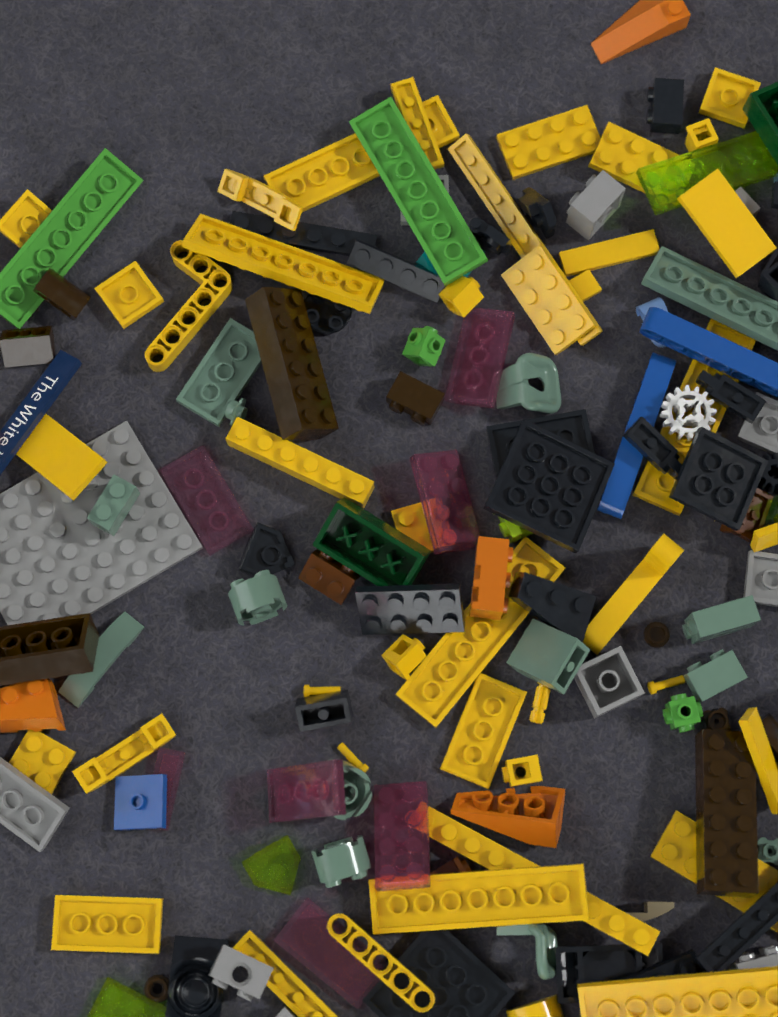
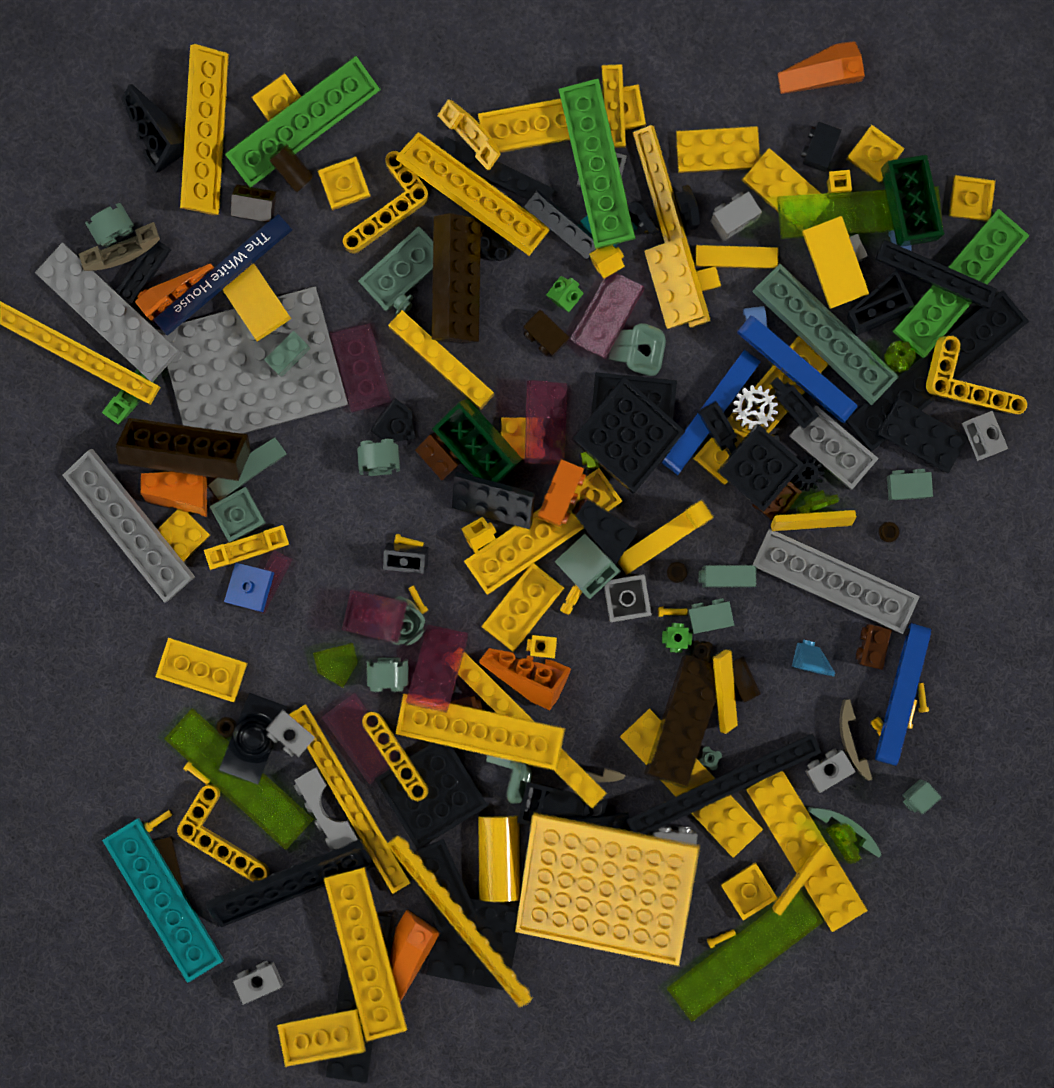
camera: 15 degrees right, 10 degrees up
none -> sand green plate [209,487,266,543]

